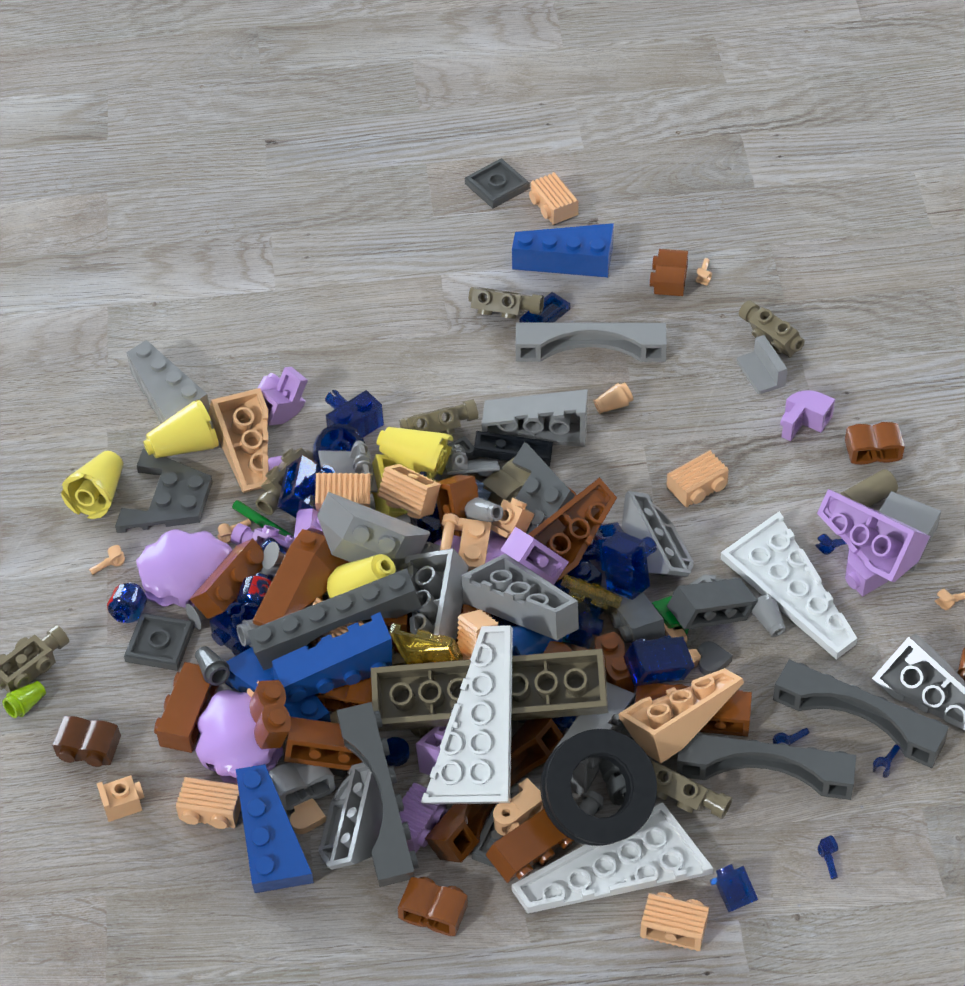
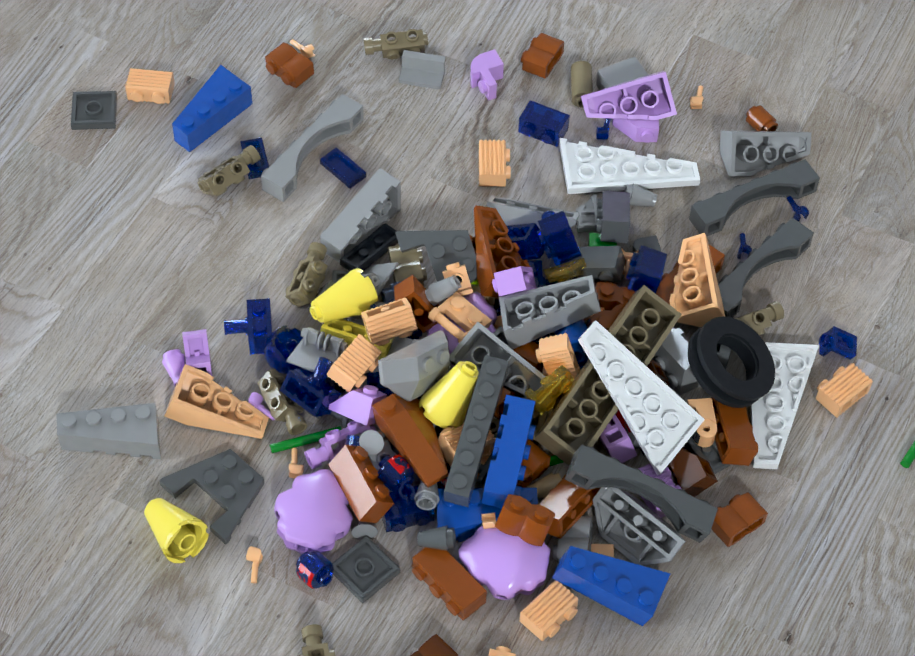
camera: 60 degrees left, 5 degrees up
light yellow cone [143,400,219,458] -> none
light nougat cone [593,382,633,414] -> none
clear blue hand [817,835,838,880] -> none
none -> clear blue tile [320,147,366,189]
none -> clear blue brick [518,100,570,147]

